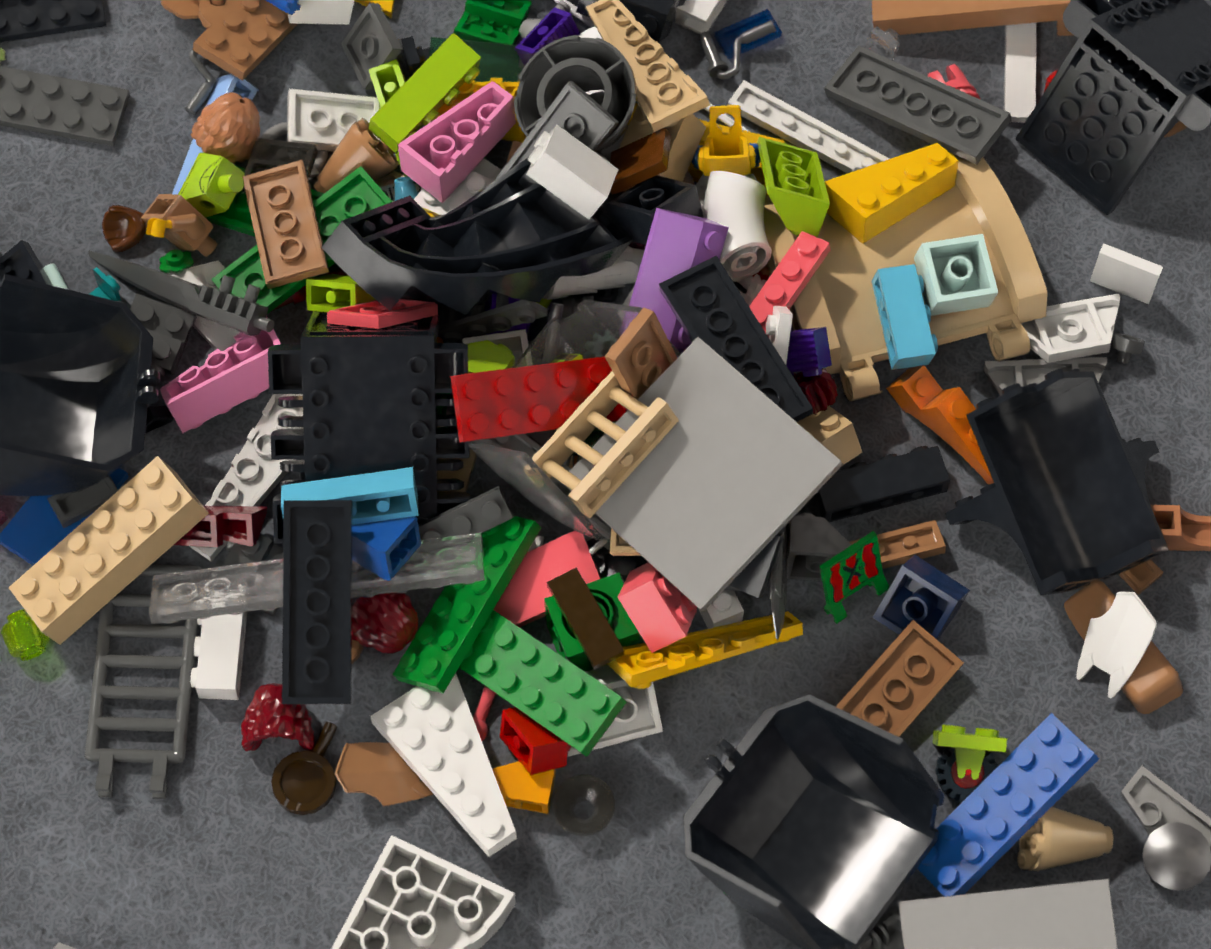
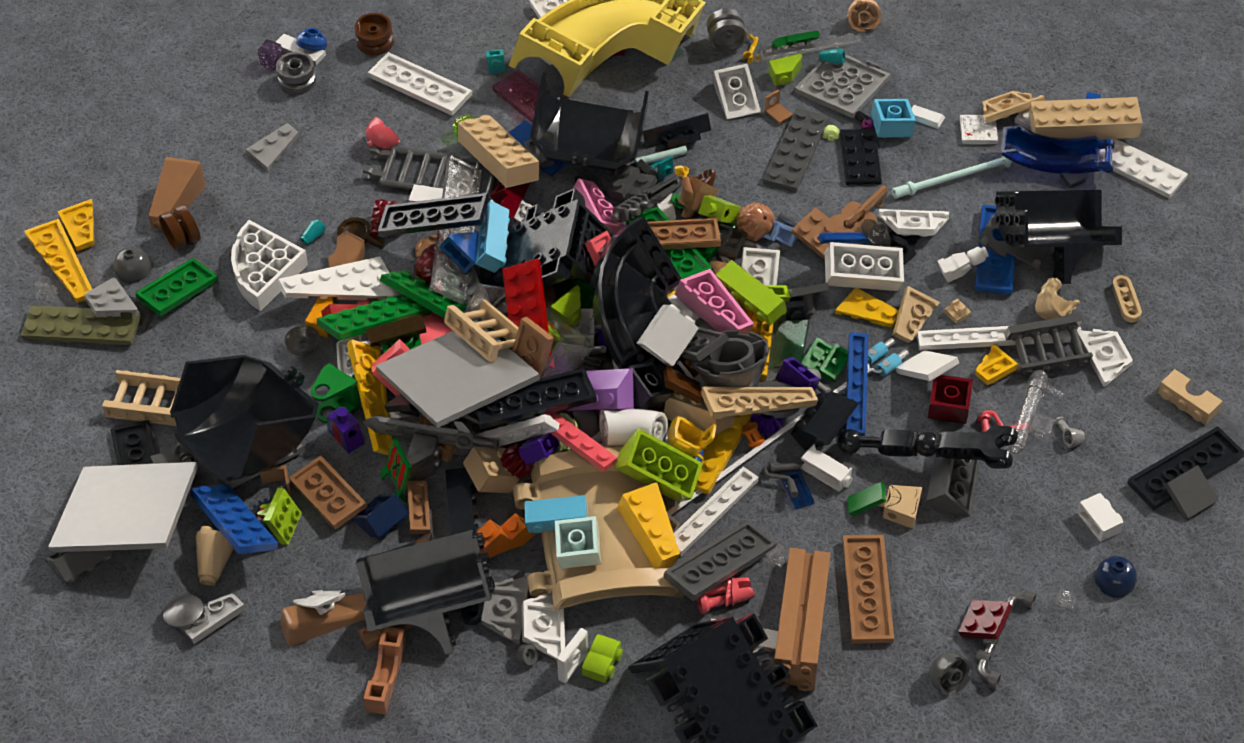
camera: 100 degrees right, 15 degrees down
none -> teal cone [300,219,326,246]
none -> green hose [311,363,362,423]
none -> dark purple torso [327,407,365,454]
none -> coral cylinder [365,117,400,150]
none -> lime brick [582,634,624,683]

